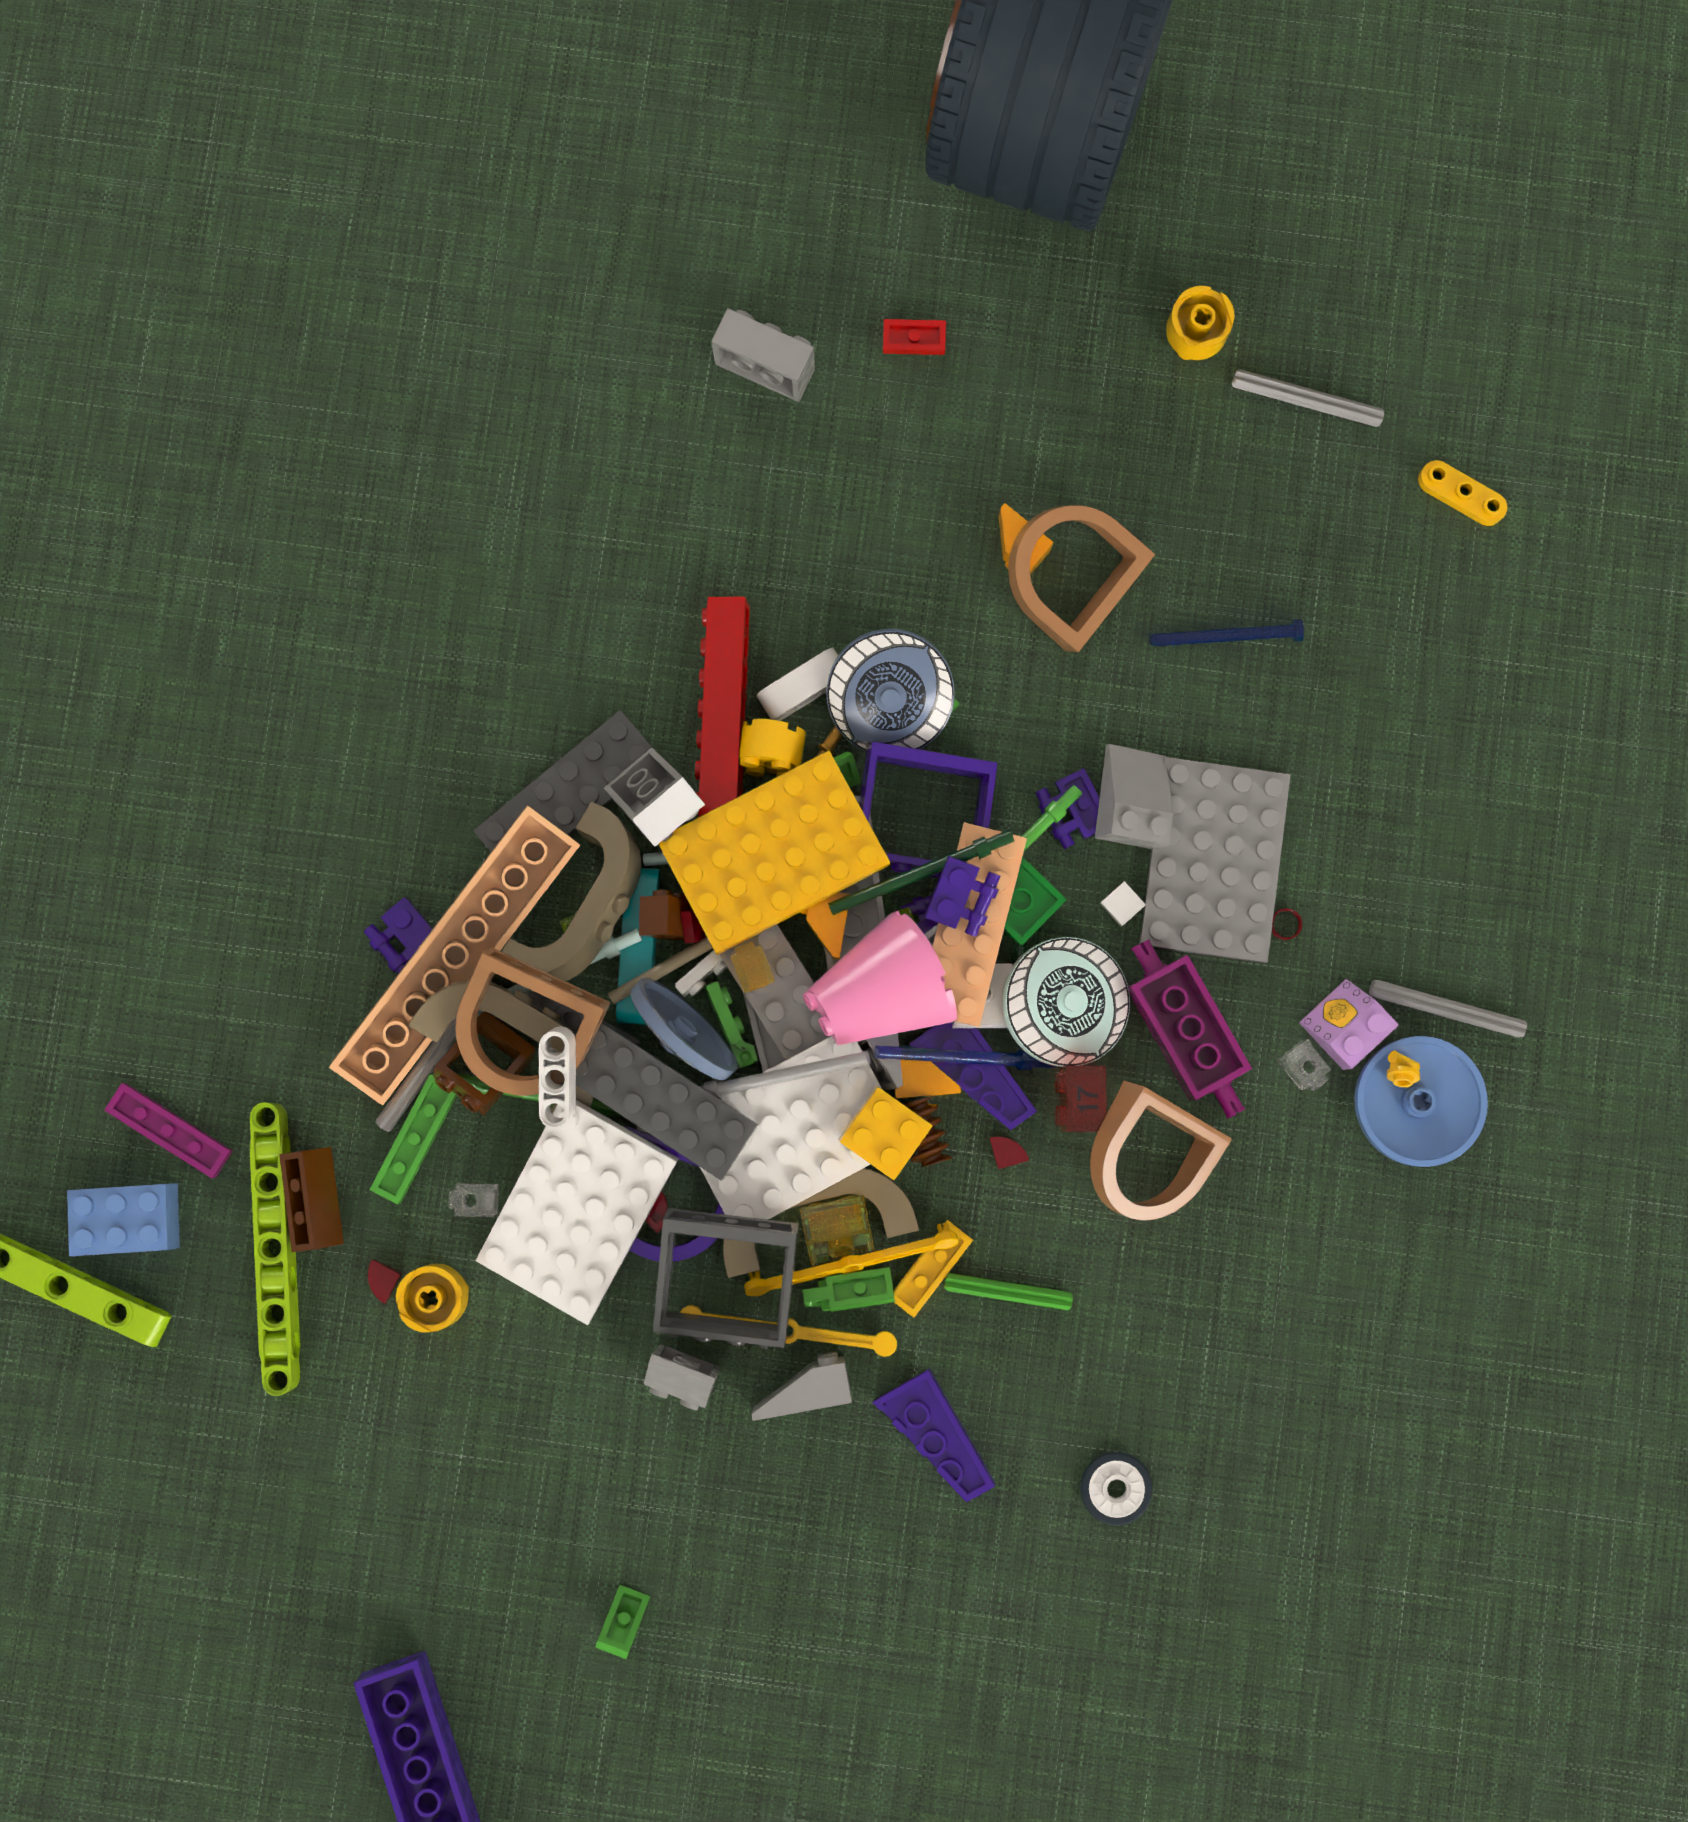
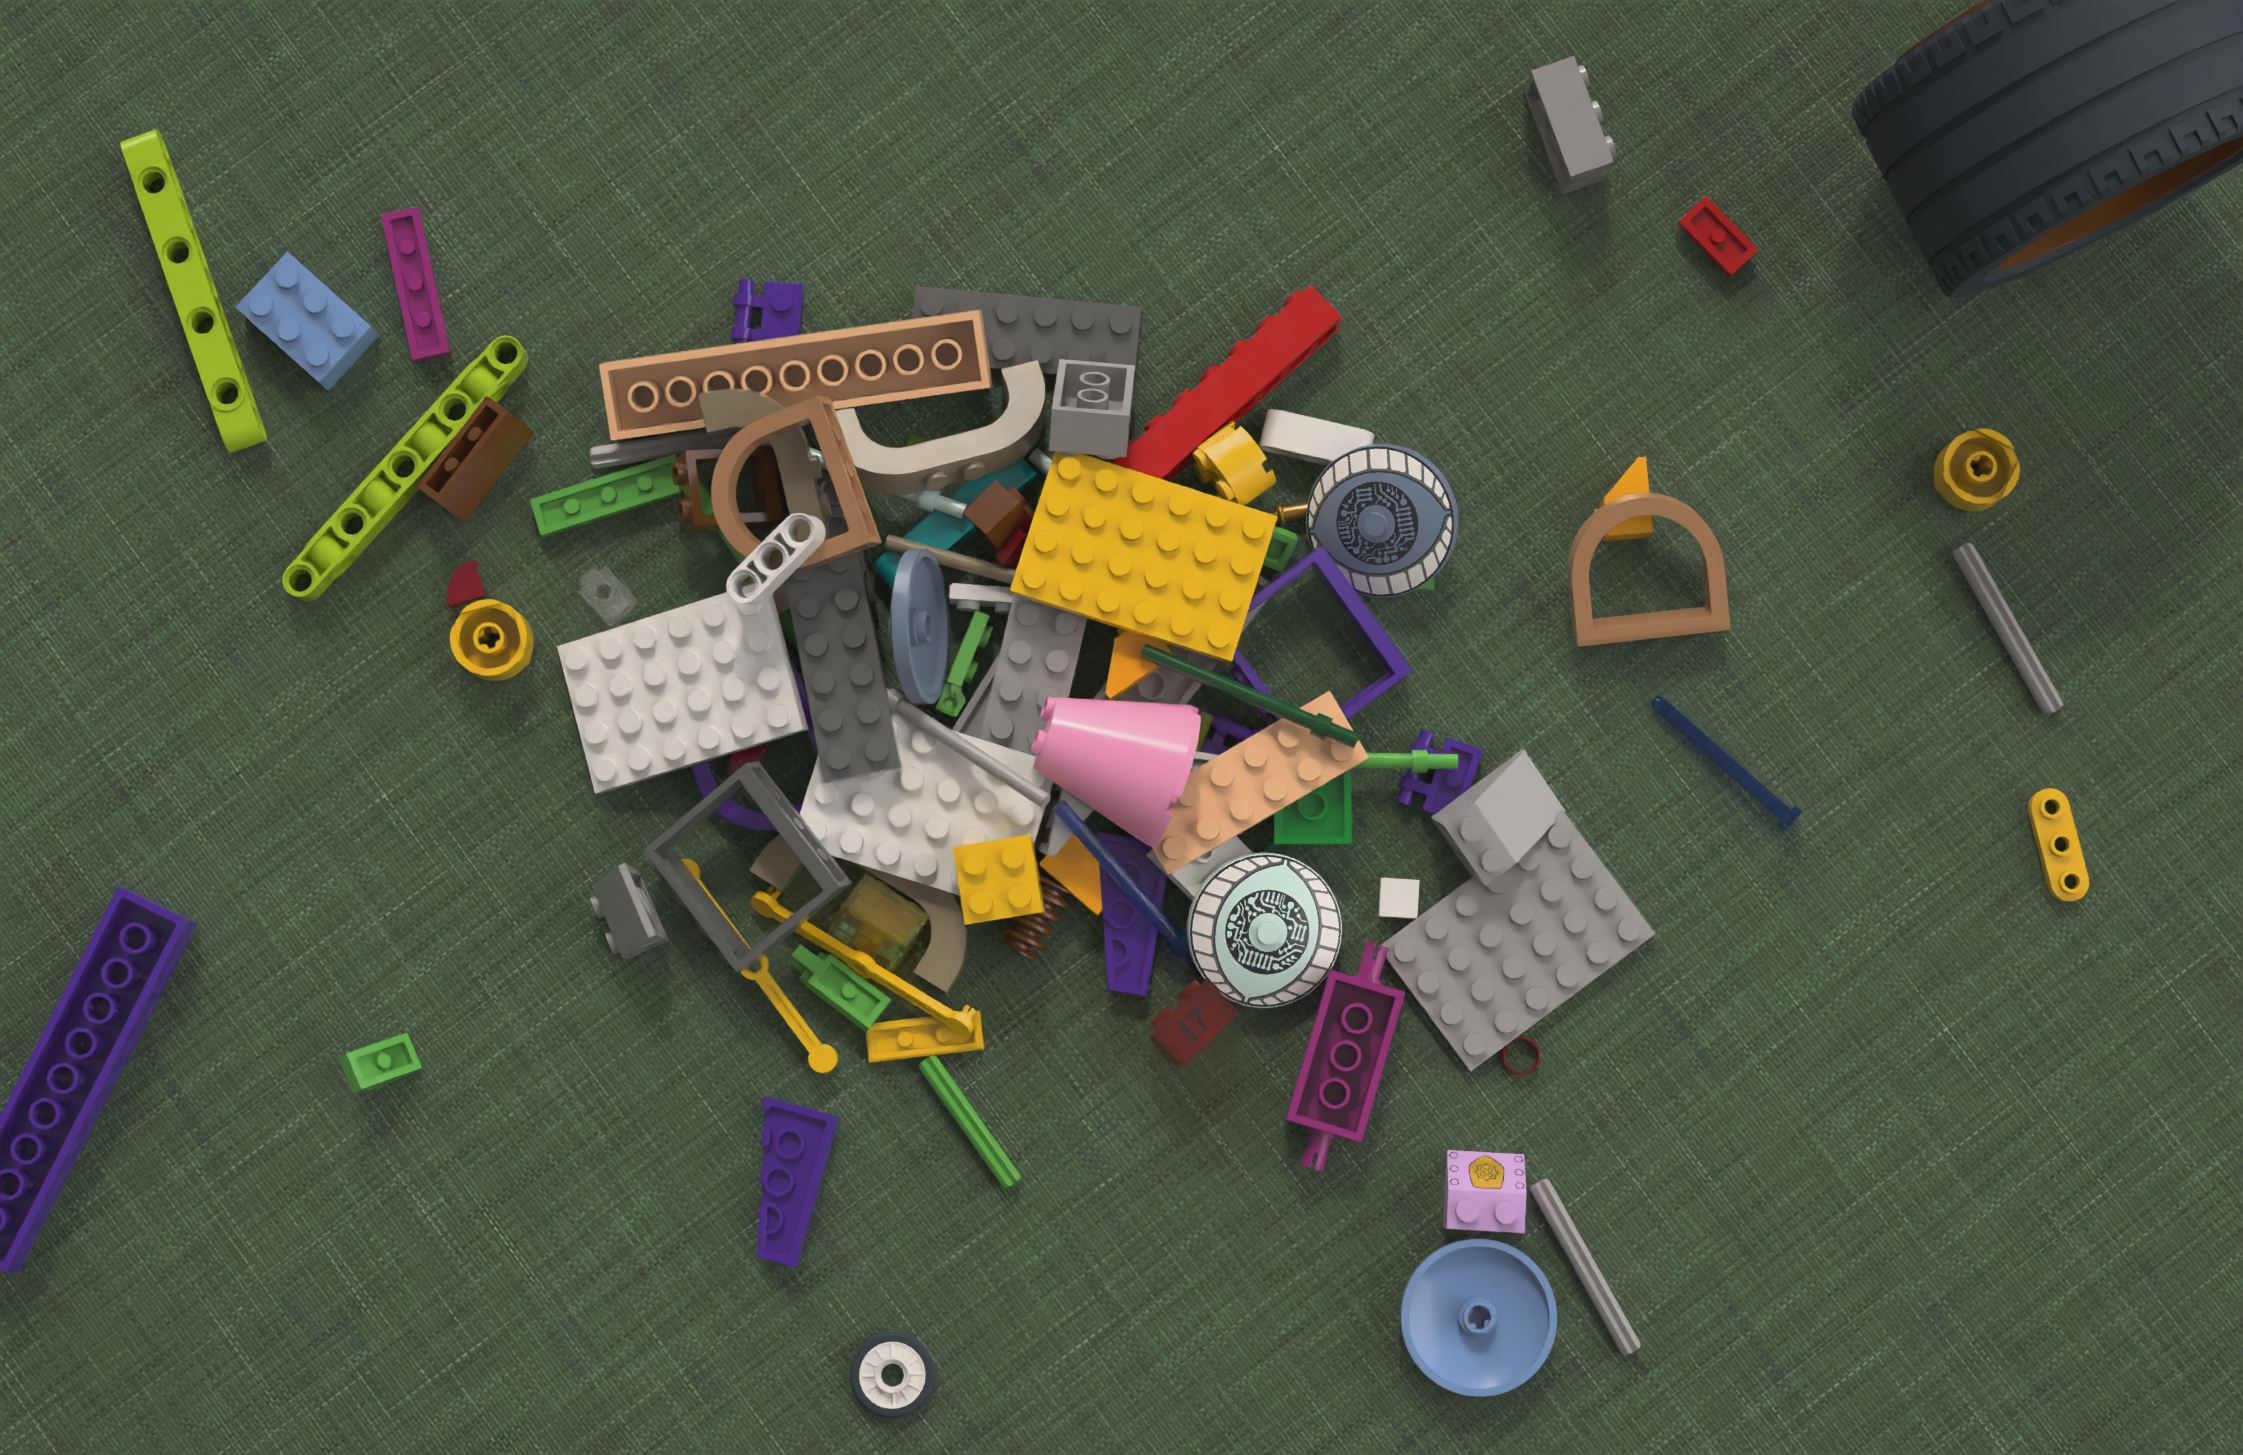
camera: 45 degrees right, 0 degrees up
clear yellow brick [730,941,775,994] -> none
light grey slope [751,1352,852,1421] -> none
dark purple plate [924,855,1001,937] -> none
dark red tile [989,1137,1029,1169] -> none
medium nougat window [1090,1081,1232,1220] -> none
clear brick [1277,1039,1331,1091] -> none
yellow plate [1387,1051,1420,1087] -> none

